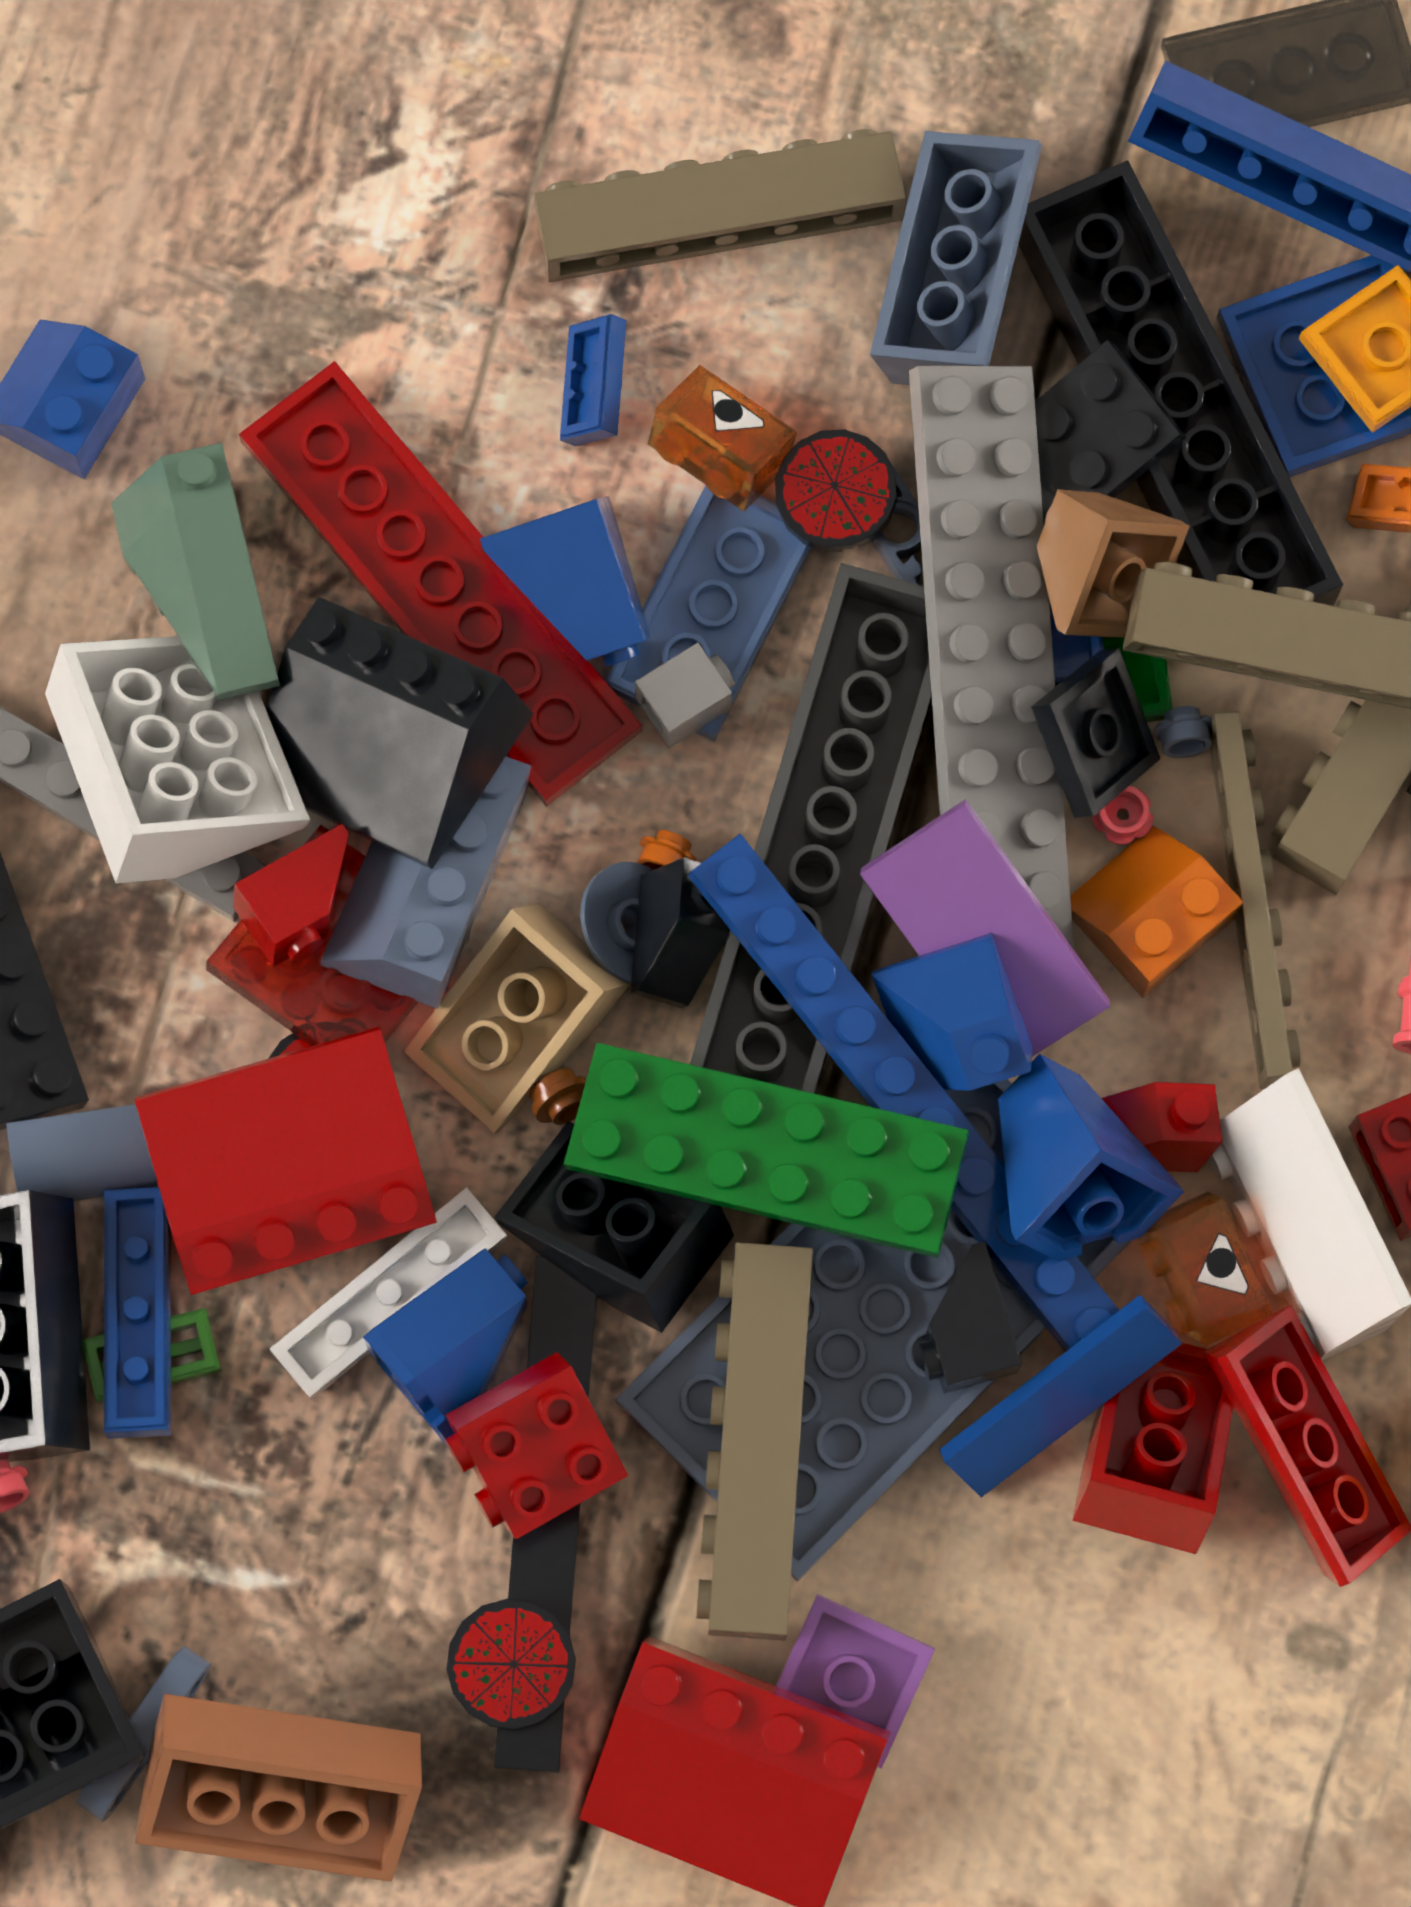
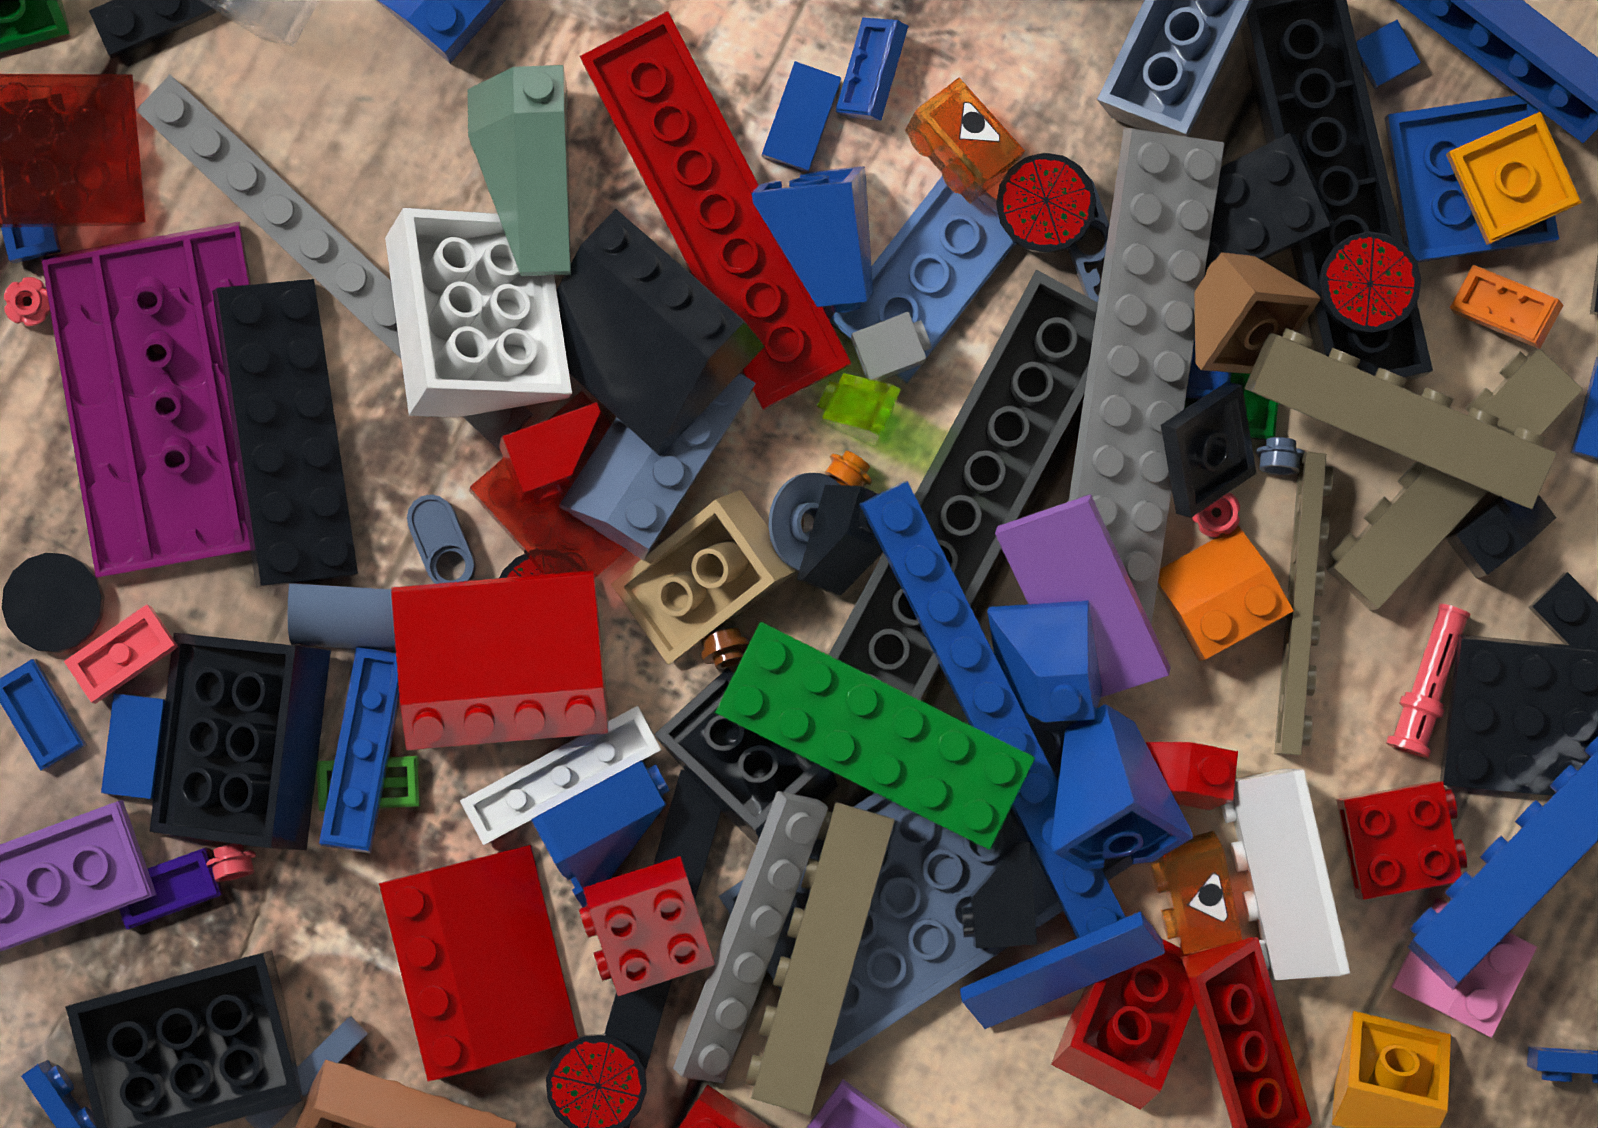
camera: 10 degrees right, 10 degrees up
none -> red slope [379,845,579,1082]
none -> sand blue piece [407,494,476,584]
none -> light grey plate [673,791,828,1083]
none -> blue tile [762,61,842,173]
none -> clear neon green slope [817,373,901,448]
none -> tile [1318,231,1422,335]
none -> blue tile [1356,20,1421,89]

